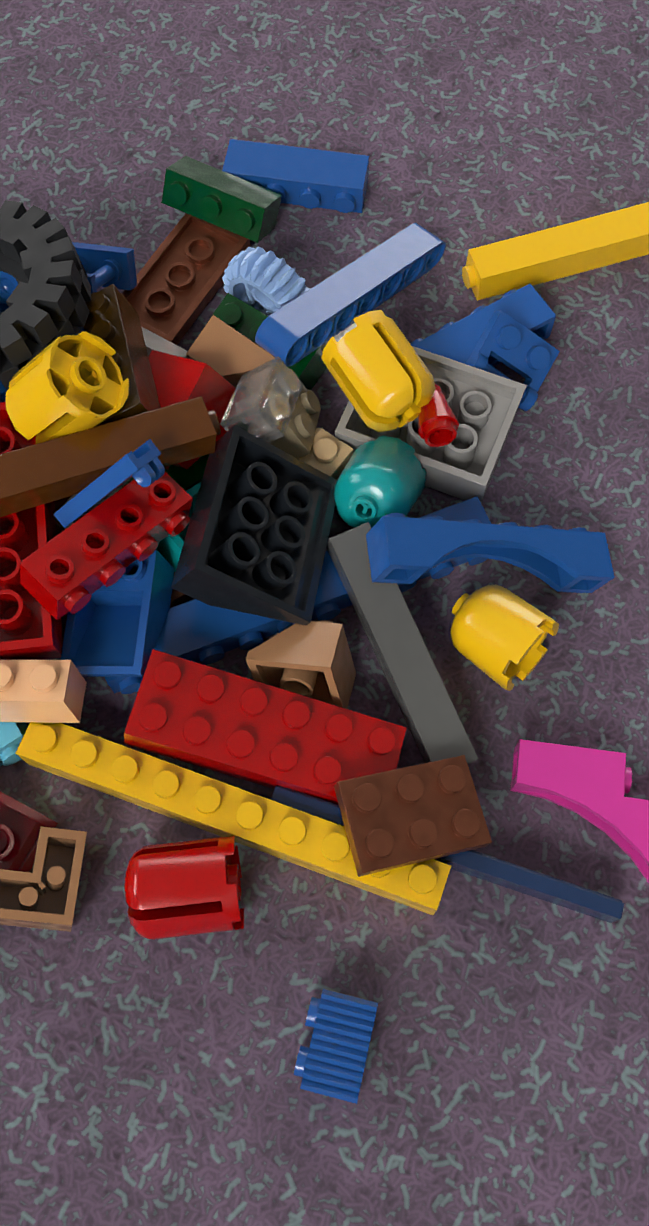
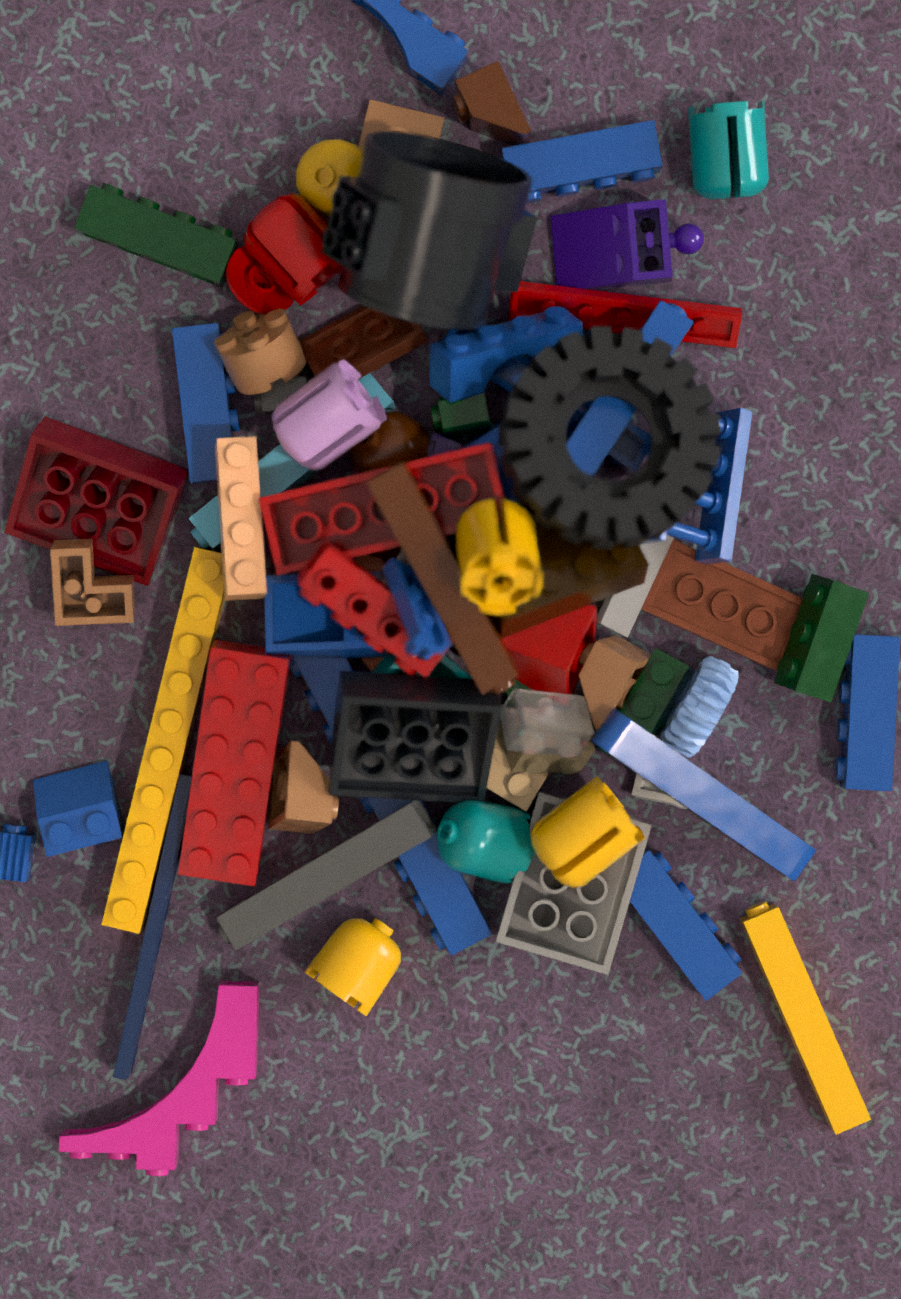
camera: 85 degrees right, 20 degrees up
red cylinder [124,836,245,940] -> none
copper plate [334,755,492,877] -> none
blue arch [366,513,615,593] -> none
red cone [418,384,459,447] -> none
blue plate [466,310,560,411] -> none
none -> blue slope [33,760,125,857]

